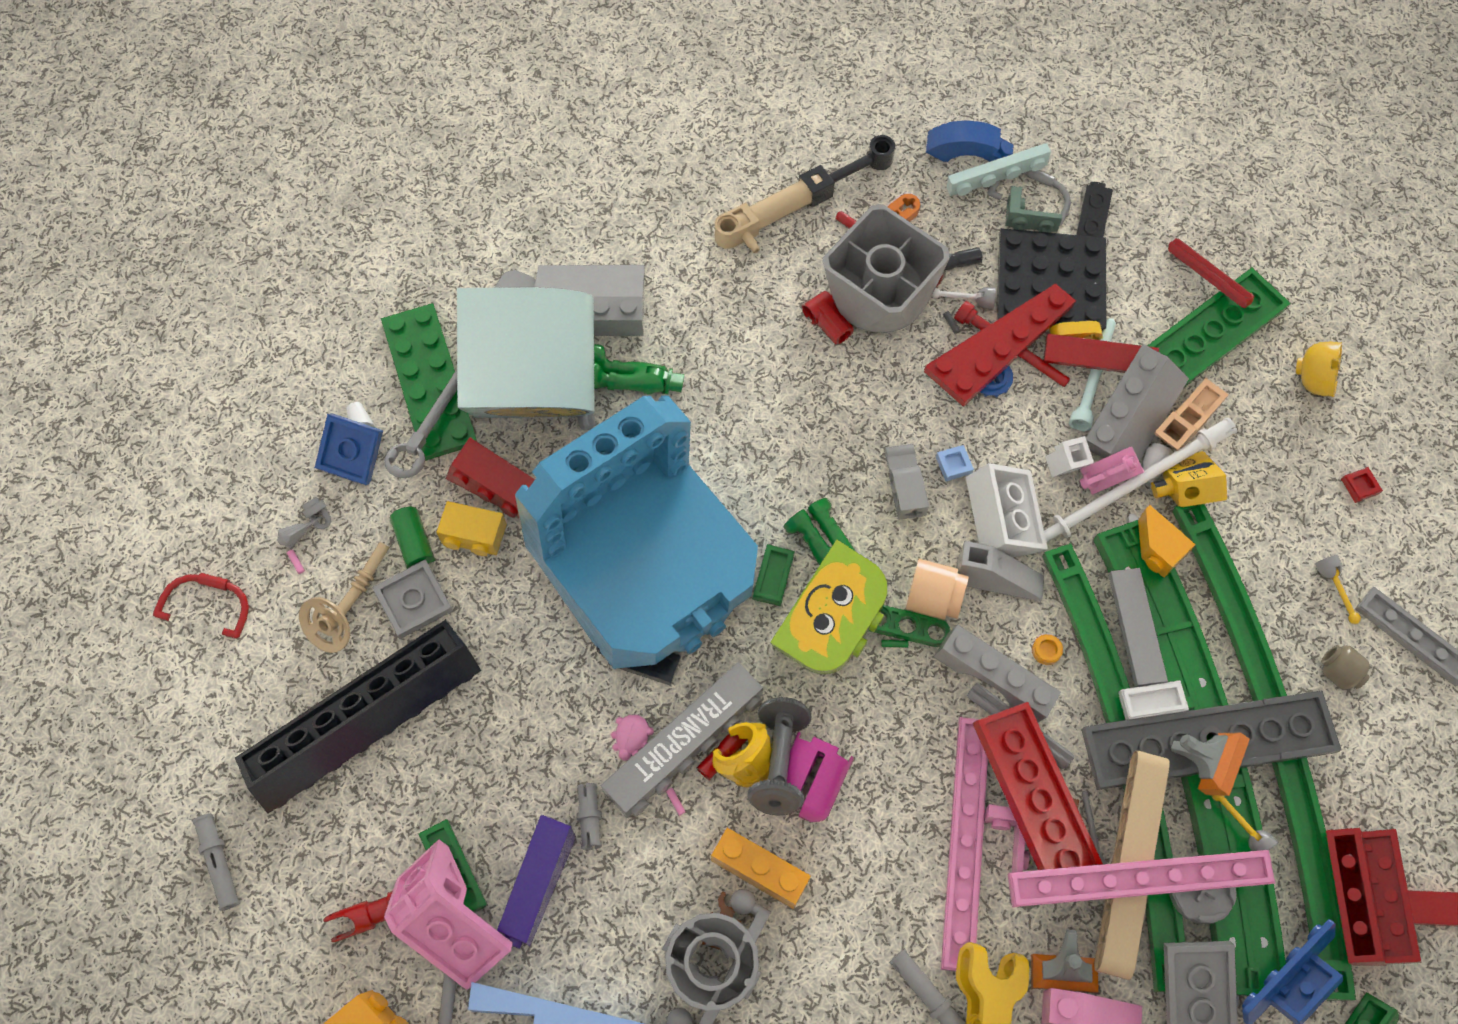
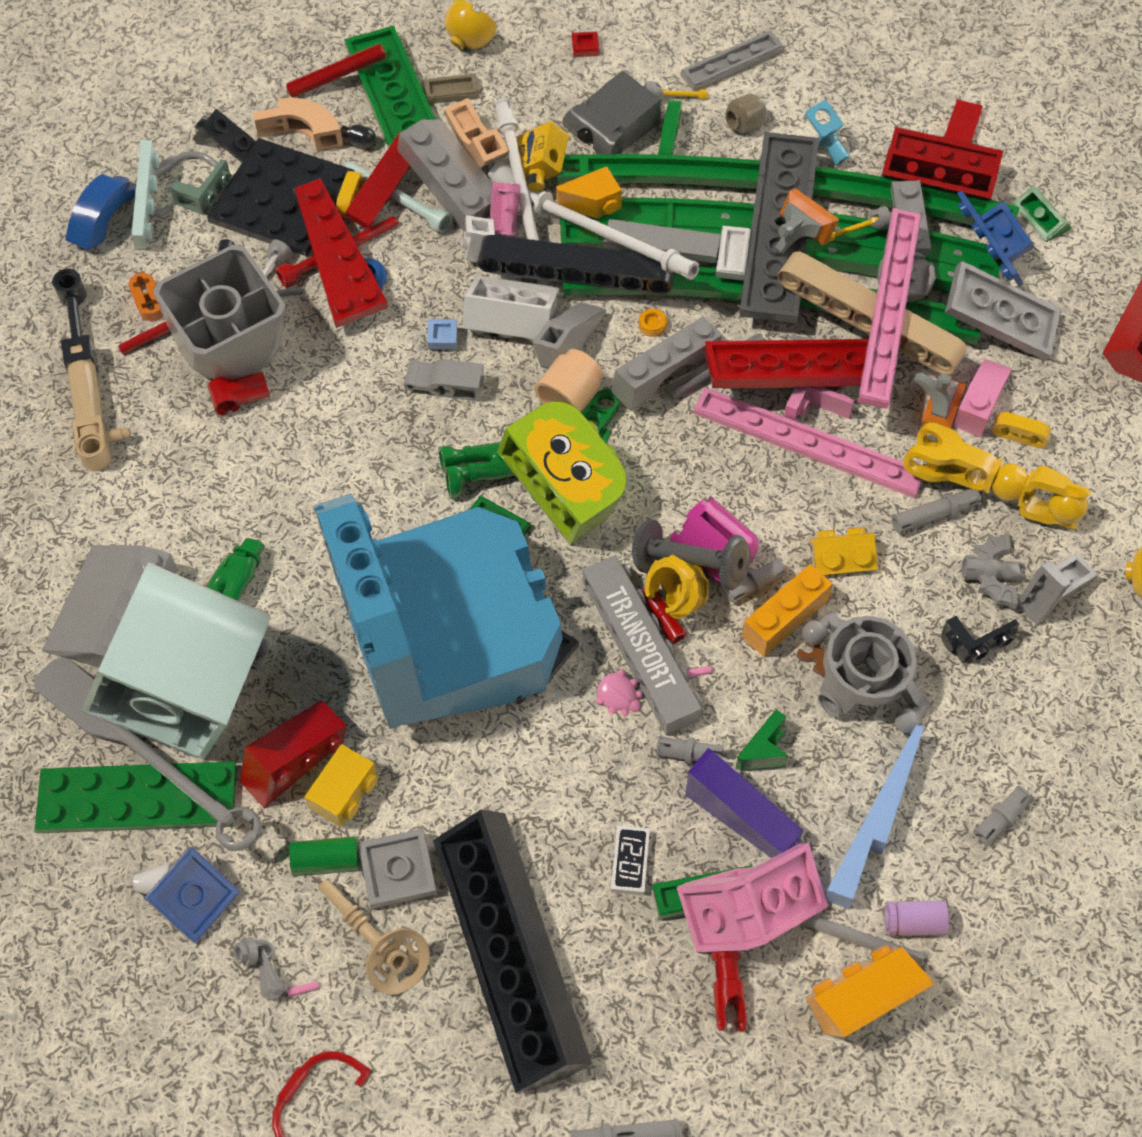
camera: 70 degrees left, 5 degrees down
none -> light nougat arch [253,98,343,151]
none -> black cylinder [340,124,376,149]
none -> dark tan tile [423,74,479,104]
none -> black beam [477,235,675,295]
none -> white bar [528,191,699,280]
none -> dark grey piece [562,70,661,155]
none -> tile [611,826,650,896]
none -> green beam [658,100,682,155]
none -> light grey pin [724,558,787,604]
none -> green slope [735,709,788,771]
none -> medium azure bracket [805,100,850,166]
none -> yellow bracket [809,527,878,575]
none -> light grey plate [891,181,931,255]

